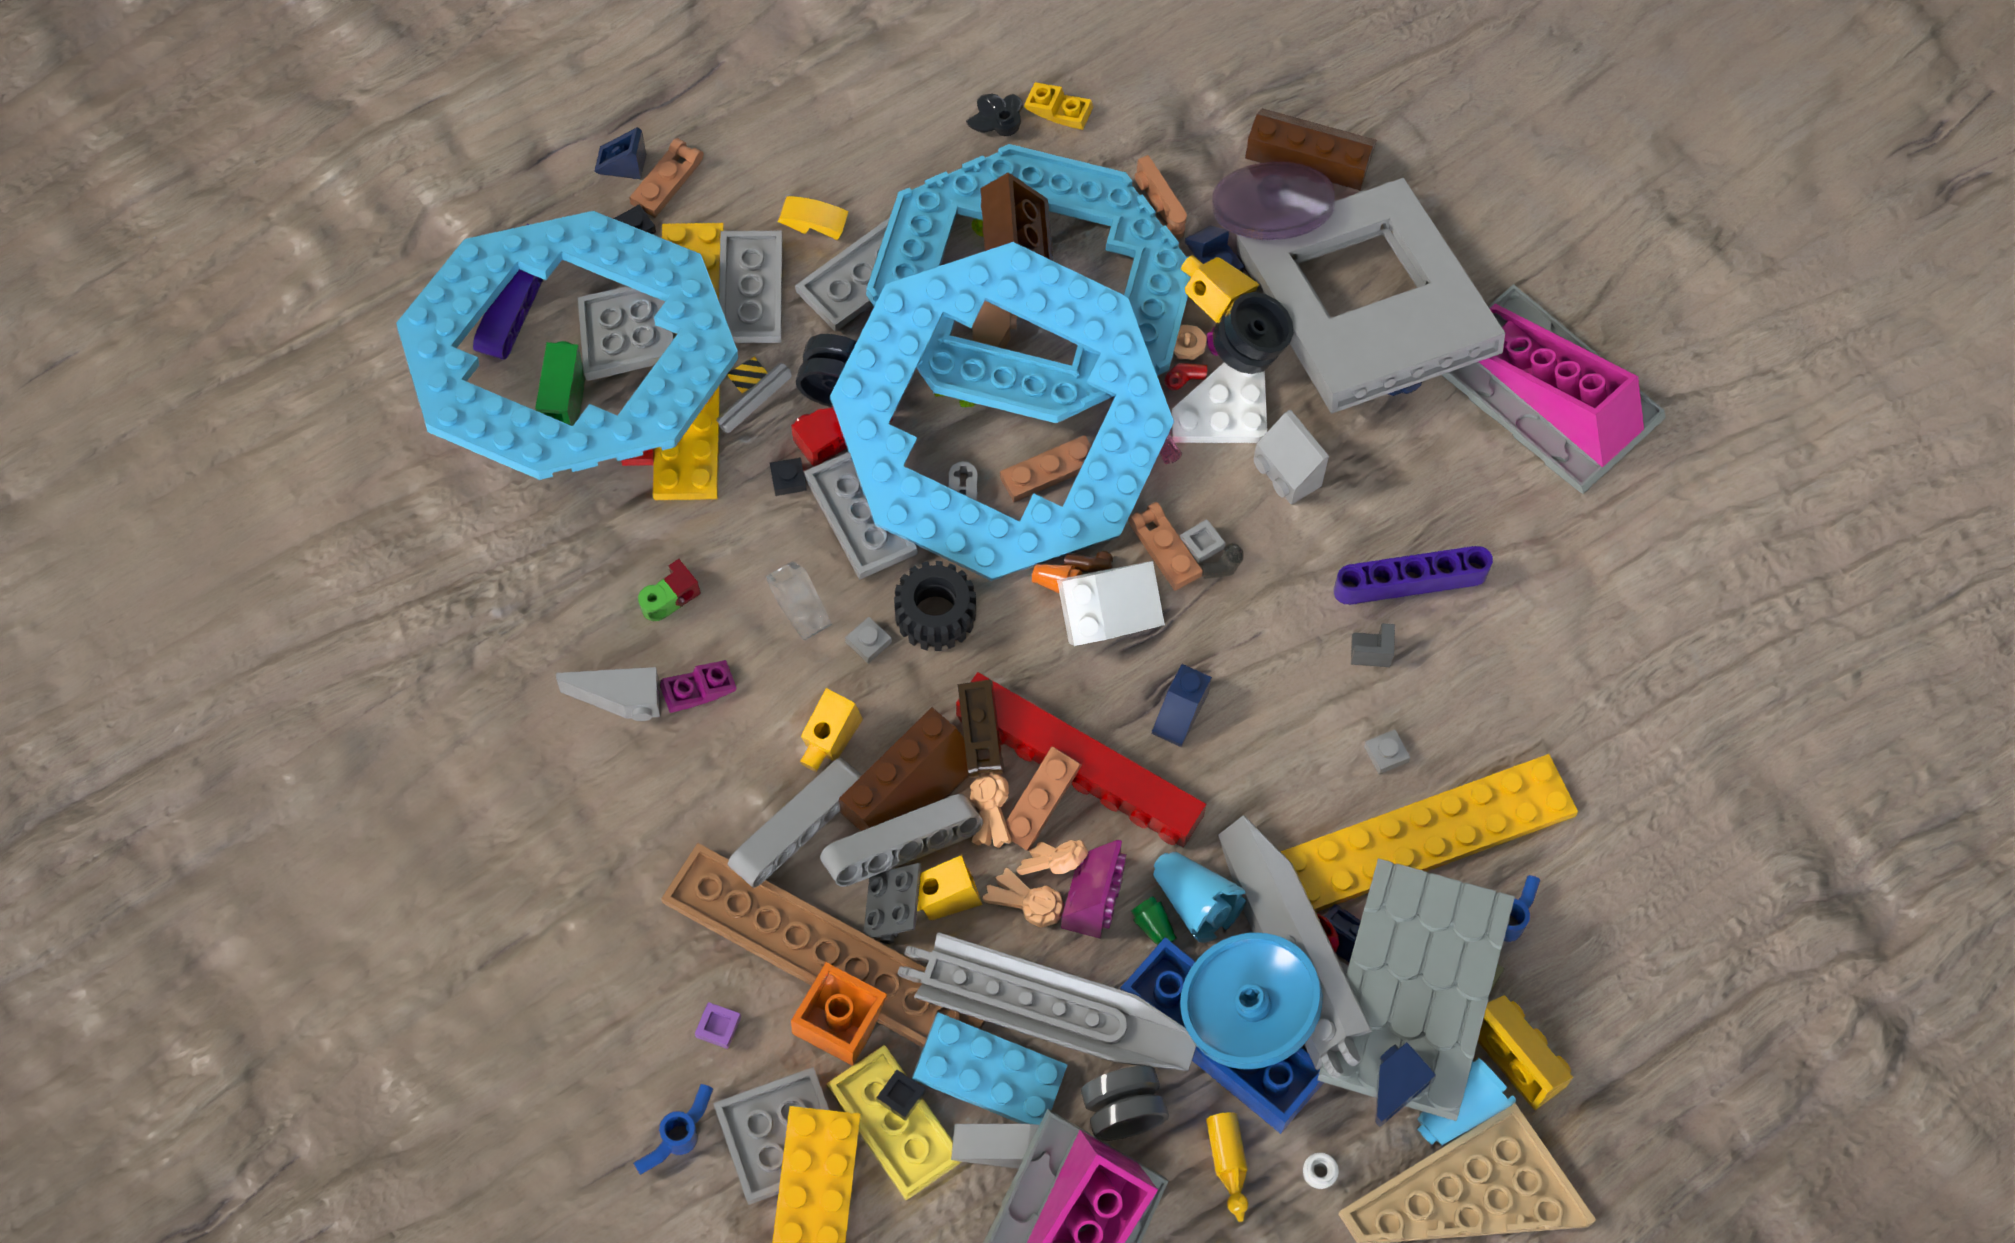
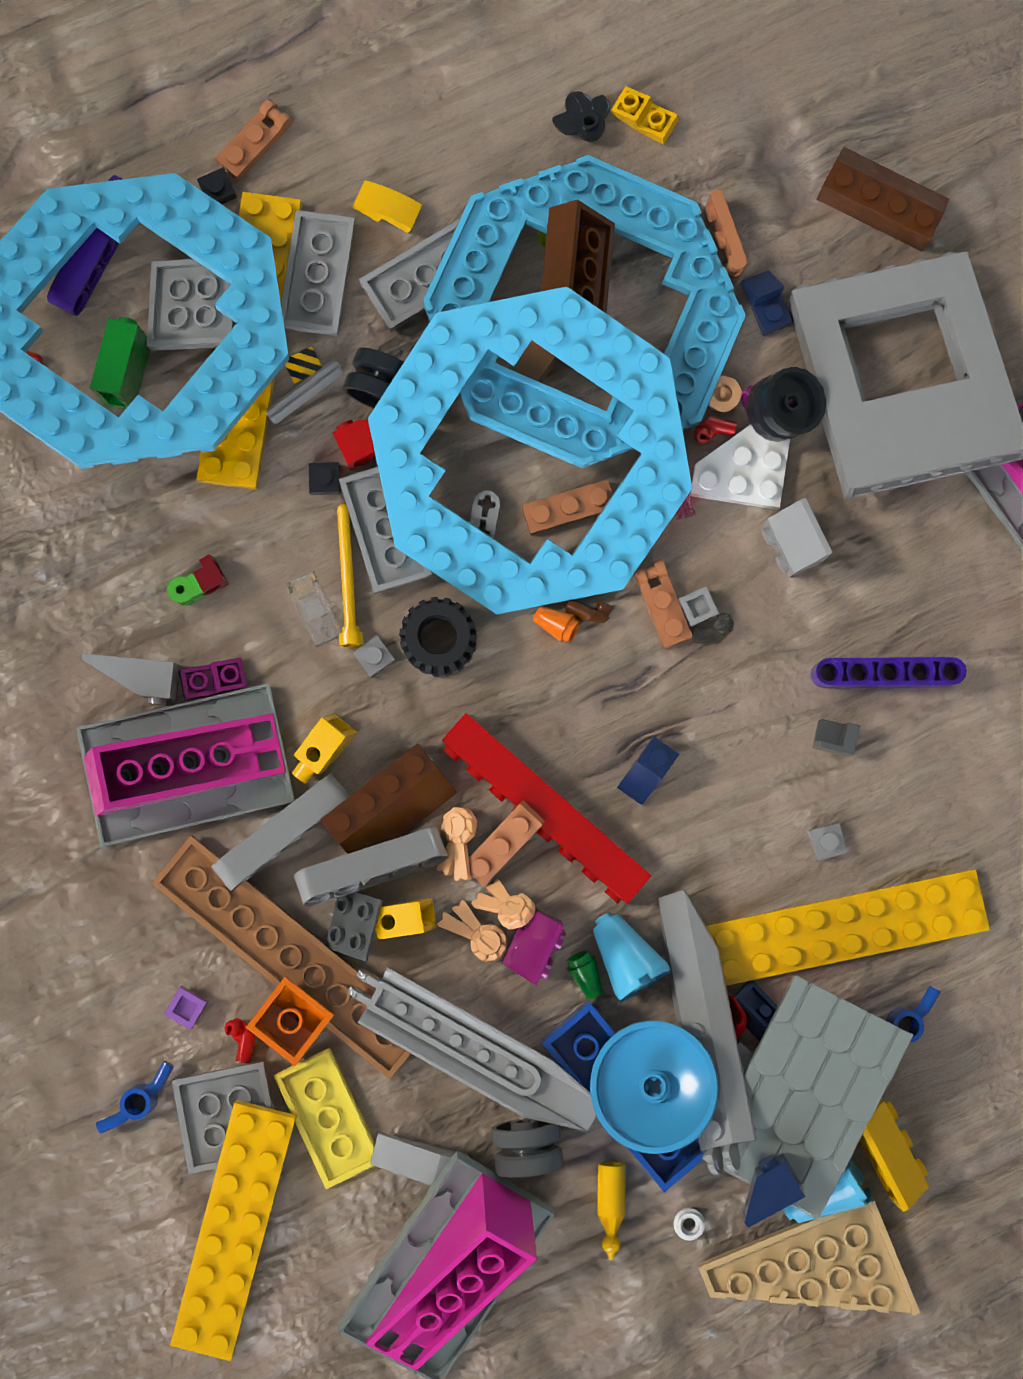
camera: 15 degrees right, 20 degrees up
dark blue slope [594,127,647,180] -> none
black plate [876,1070,926,1121] -> none
medium azure plate [912,1012,1067,1125] -> none
dark brown plate [957,680,1004,778] -> none
white slope [1057,561,1165,646] -> none
yellow torso [1181,255,1259,323] -> none
clear purple dish [1212,162,1335,240] -> none
none -> piece [76,683,295,847]
none -> red arm [225,1018,255,1063]
none -> yellow piece [337,504,364,648]

